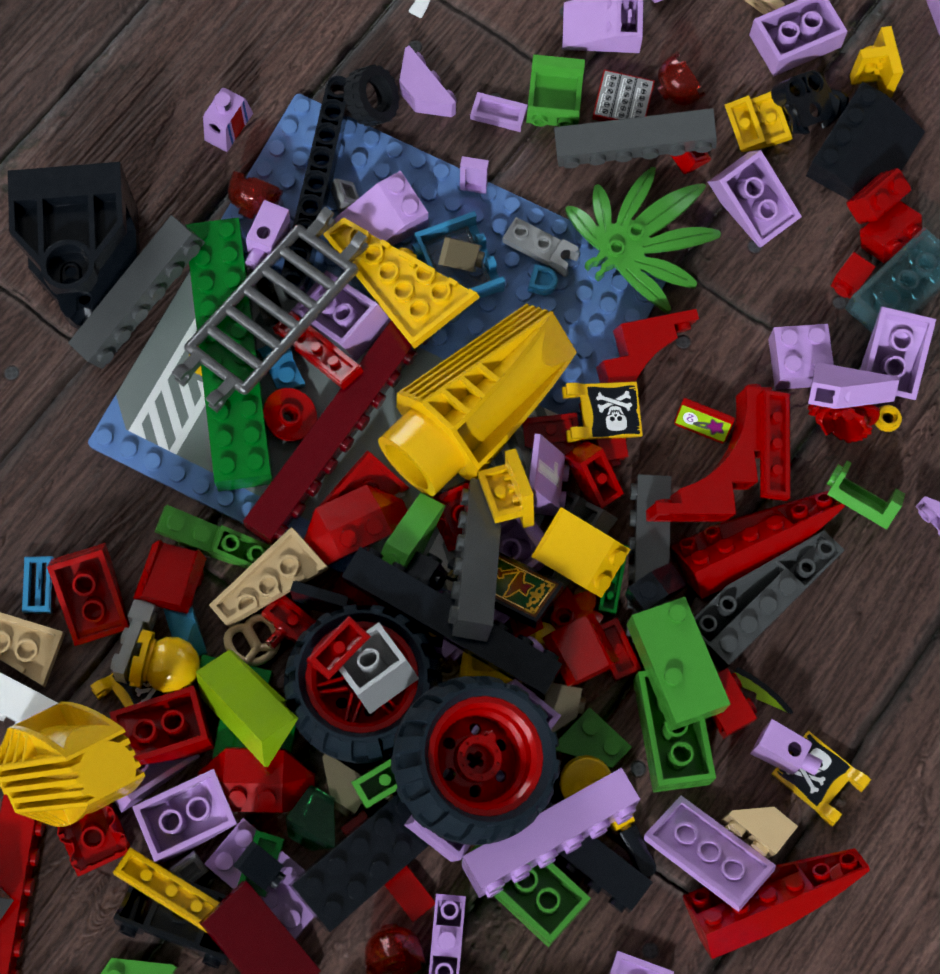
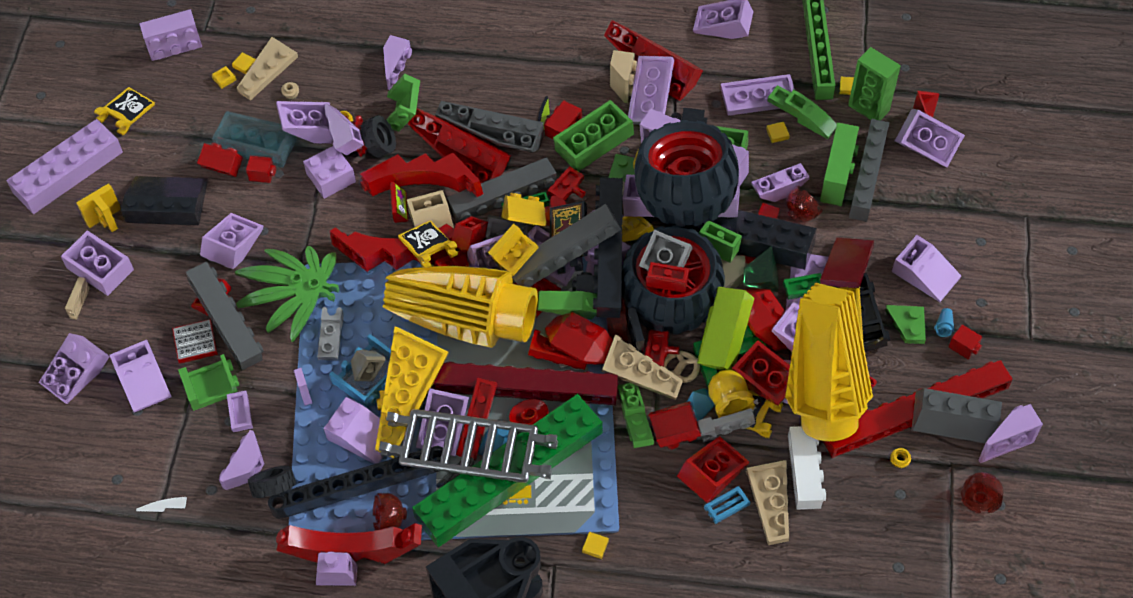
camera: 115 degrees left, 15 degrees down
dark grey brick [68,215,205,369] -> none
black slope [233,841,286,893] -> none
lavender torso [245,200,291,270] -> none
light grey slope [331,178,359,213] -> none
dark azure tile [528,264,558,295] -> none
red slope [542,613,620,687] -> none
black slope [625,562,688,613] -> none
bright green brick [627,597,730,731] -> none
clear red cylinder [657,51,706,106] -> none
yellow slope [725,92,793,152] -> none
lavender torso [750,719,823,776] -> none
red tile [760,389,790,501] -> none
black piece [771,70,849,135] -> none
flag [772,731,871,827] -> none
red brick [846,168,911,224] -> none
none -> red arch [276,523,422,564]
none -> black tyre [360,115,396,158]
none -> tan slope [407,190,454,228]
none -> yellow tile [582,532,609,559]

